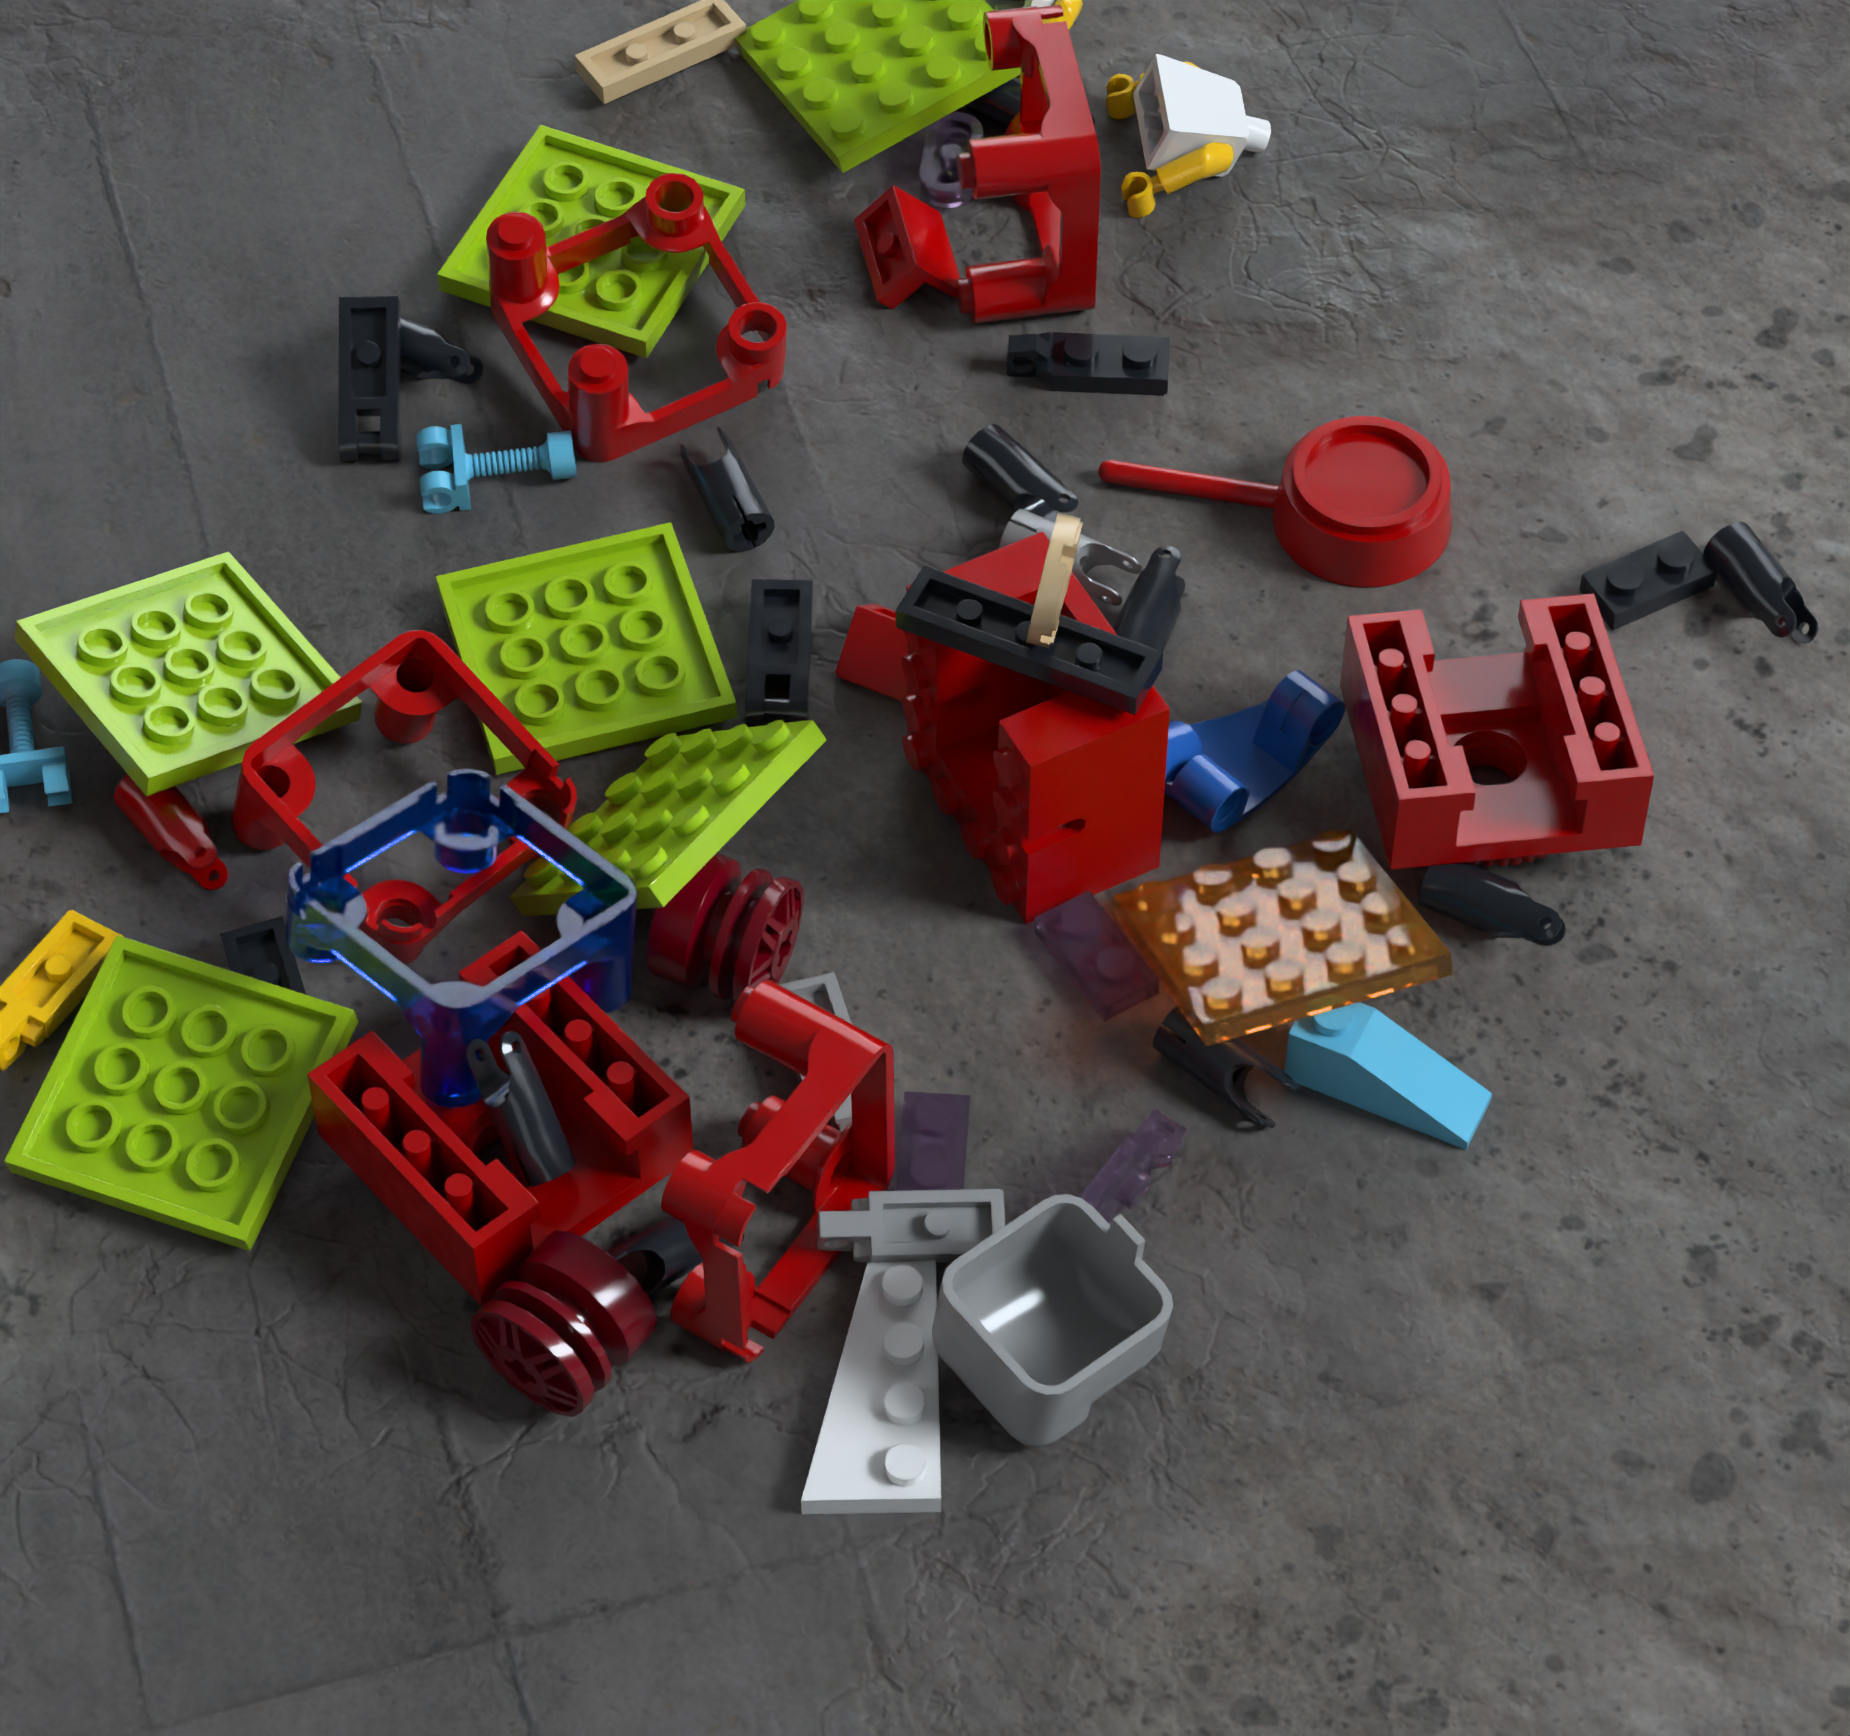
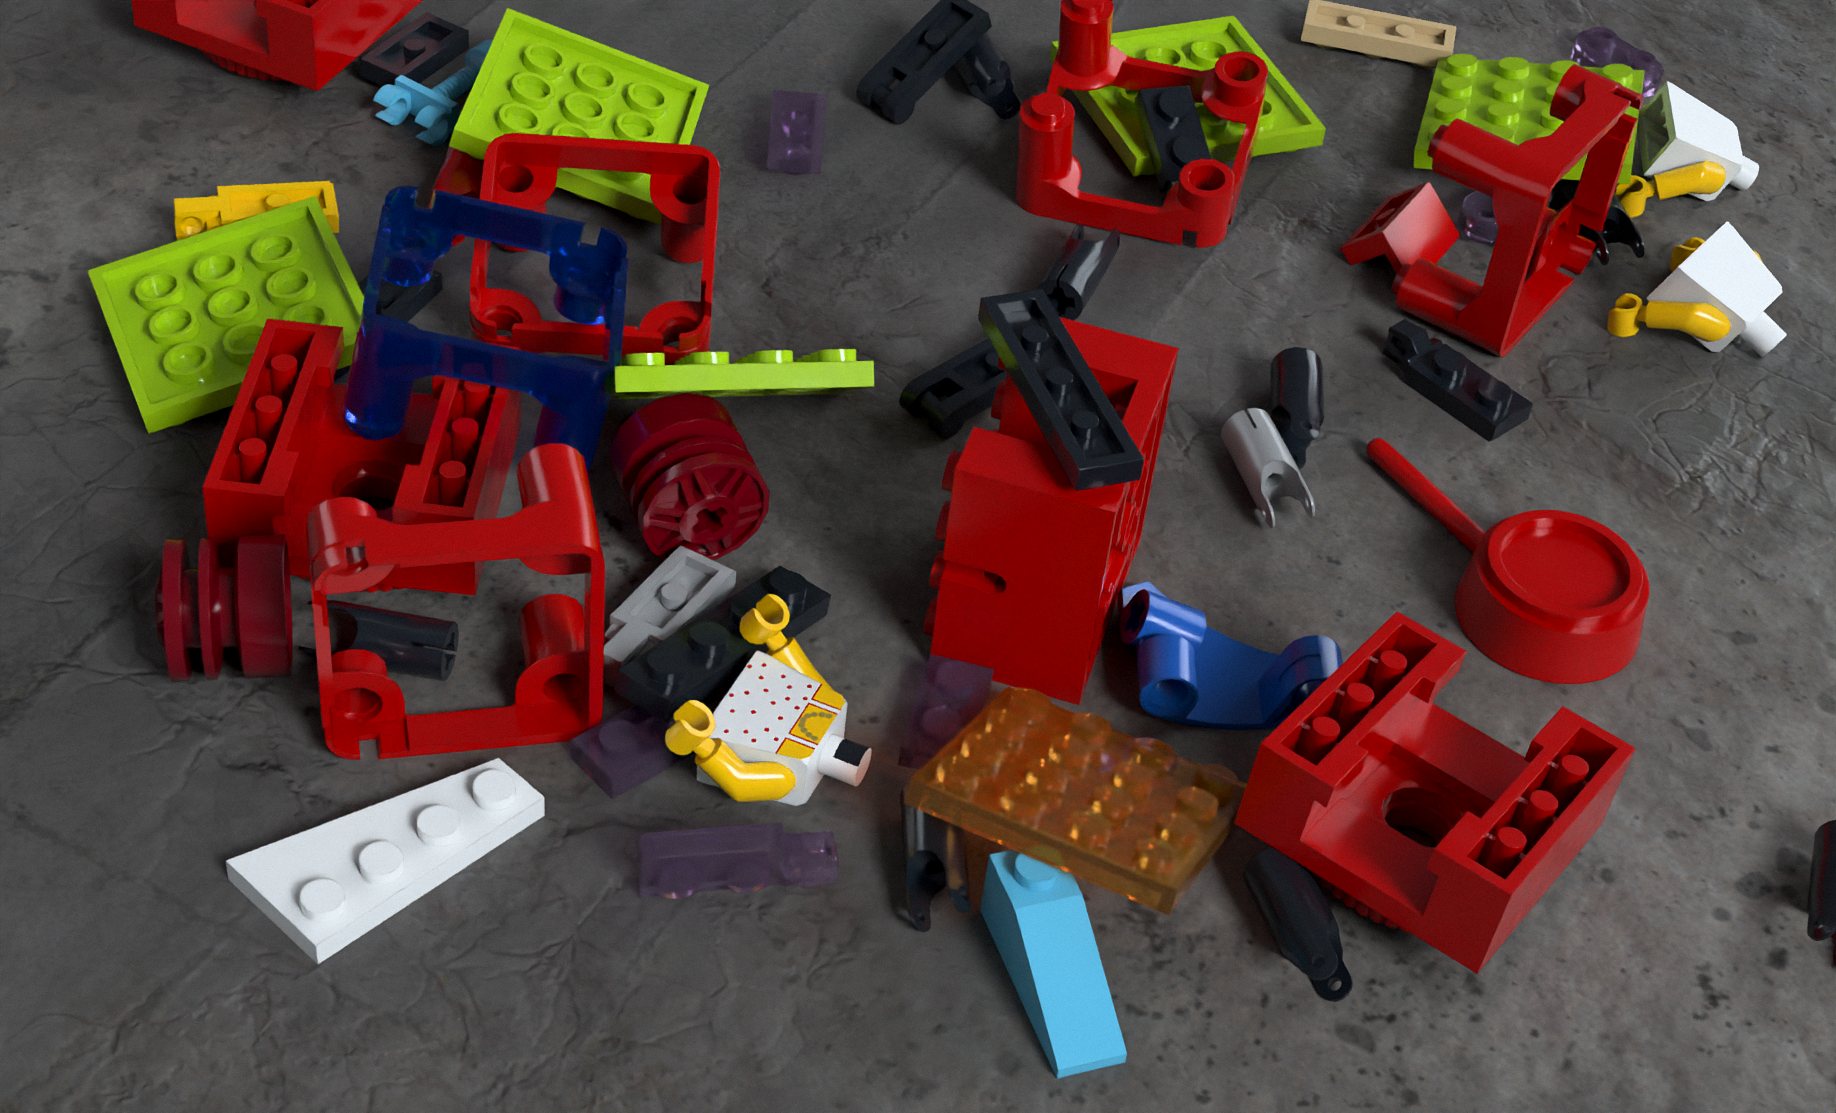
camera: 40 degrees right, 10 degrees down
medium azure bar [416,424,577,514] -> none
lime plate [436,522,737,775] -> none
black piece [466,1031,576,1188] -> none
light grey hinge [817,1189,1005,1263] -> none
light grey piece [932,1194,1173,1447] -> none
tan tile [1026,513,1083,648] -> none
black piece [1113,546,1186,652] -> none
black plate [1579,530,1717,630] -> none
none -> black plate [614,565,831,724]
none -> torso [665,594,872,806]
none -> clear purple plate [766,90,827,174]
none -> black hinge [1134,85,1211,193]

